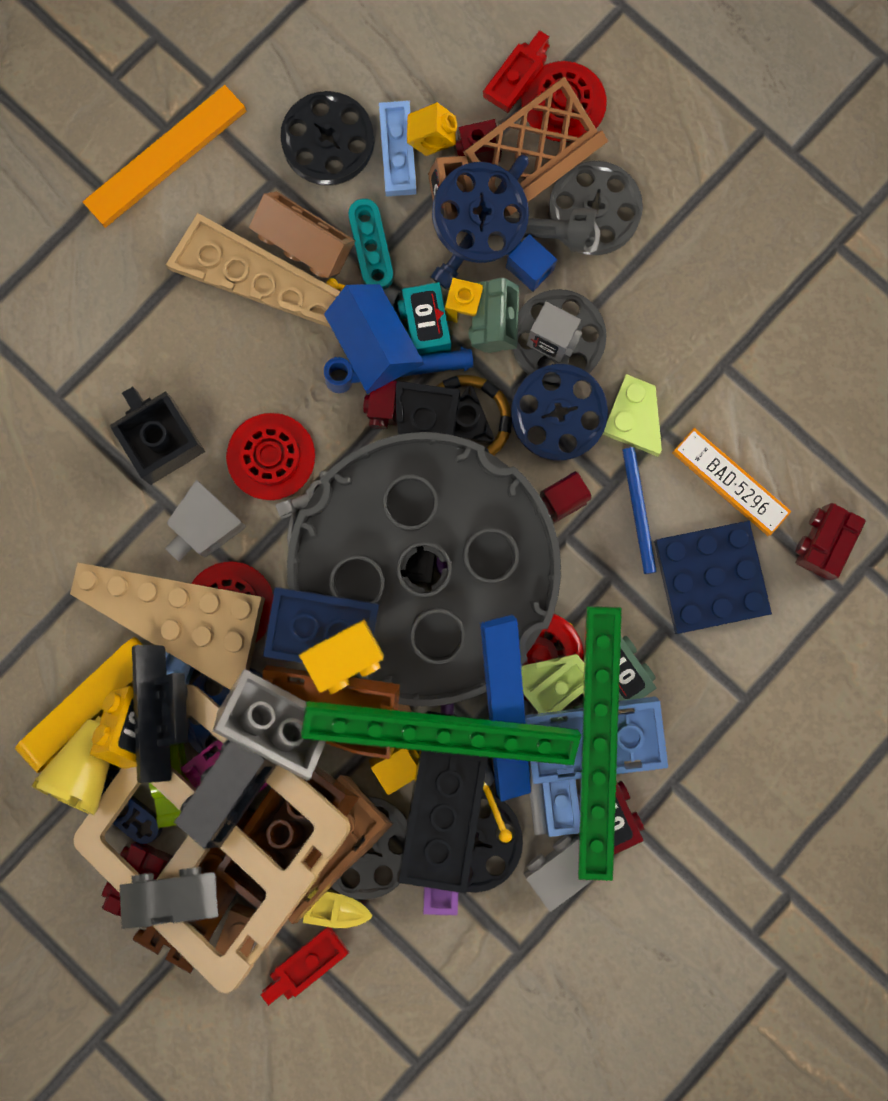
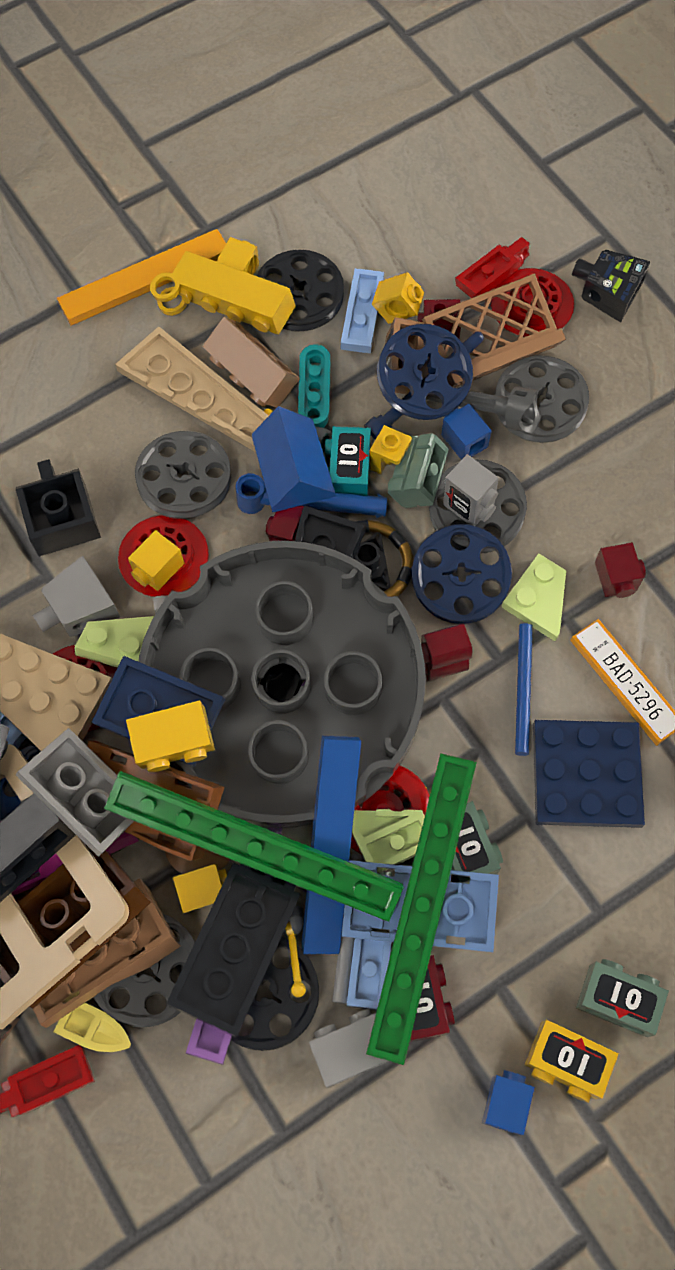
camera: 20 degrees right, 15 degrees down
none -> yellowish green wing [75,616,154,668]
none -> yellow brick [128,530,184,591]
none -> dark grey wedge [135,431,231,519]
none -> yellow hinge [150,251,296,335]
none -> yellow brick [216,237,259,275]
none -> blue brick [482,1070,535,1135]
none -> brick [525,1019,619,1103]
none -> torso [572,250,650,322]
none -> brick [576,959,669,1038]
none -> dark red brick [595,542,646,598]

